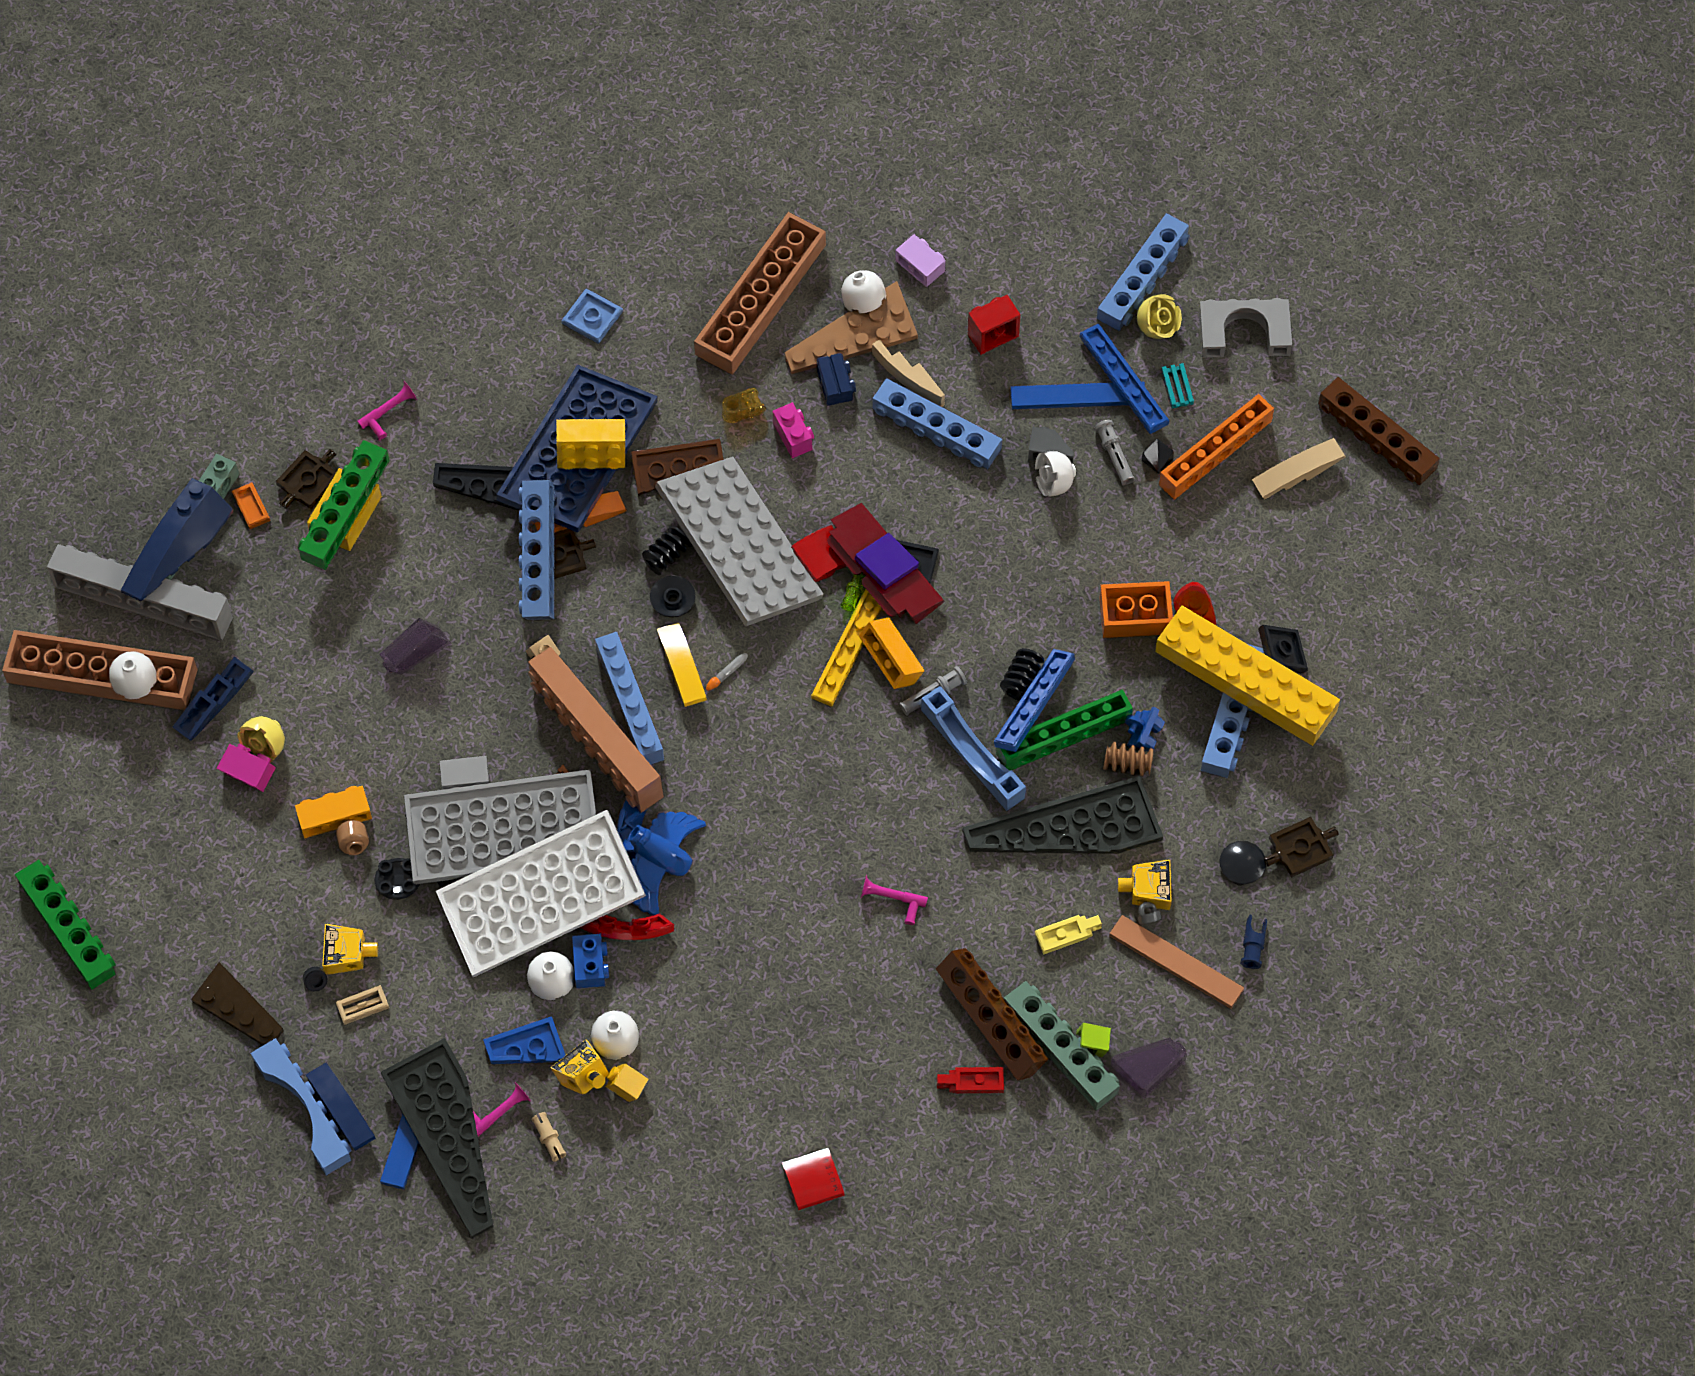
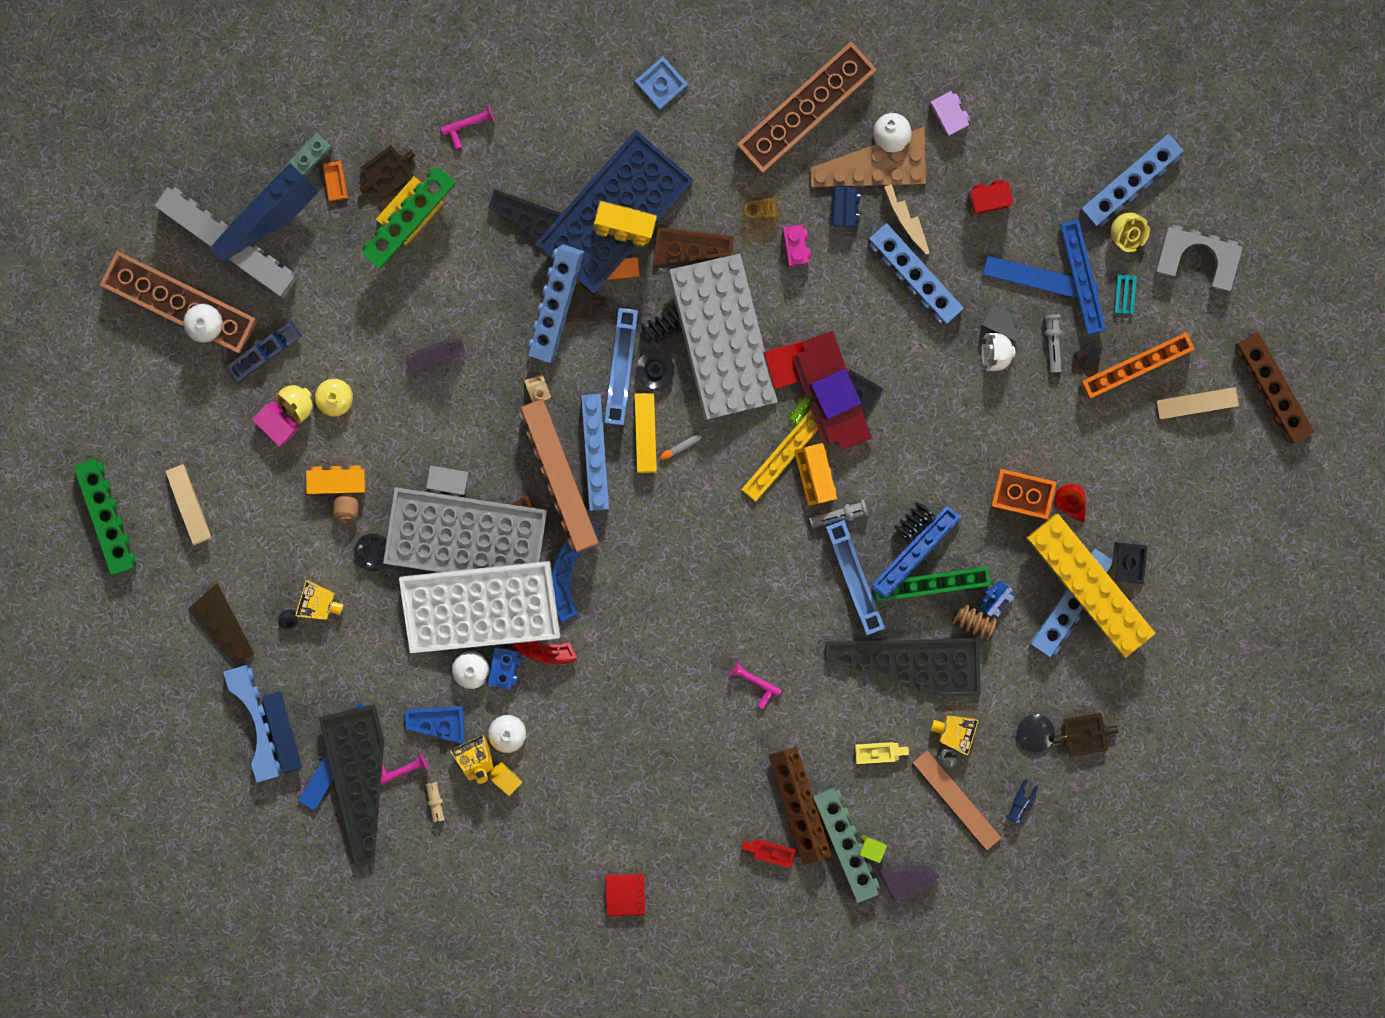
camera: 15 degrees right, 25 degrees up
tan tile [336,985,389,1025] -> none
blue animal [623,812,706,916] -> none
none -> tan slope [166,464,212,545]
none -> light yellow cylinder [315,379,353,417]
none -> medium blue arch [605,308,638,426]

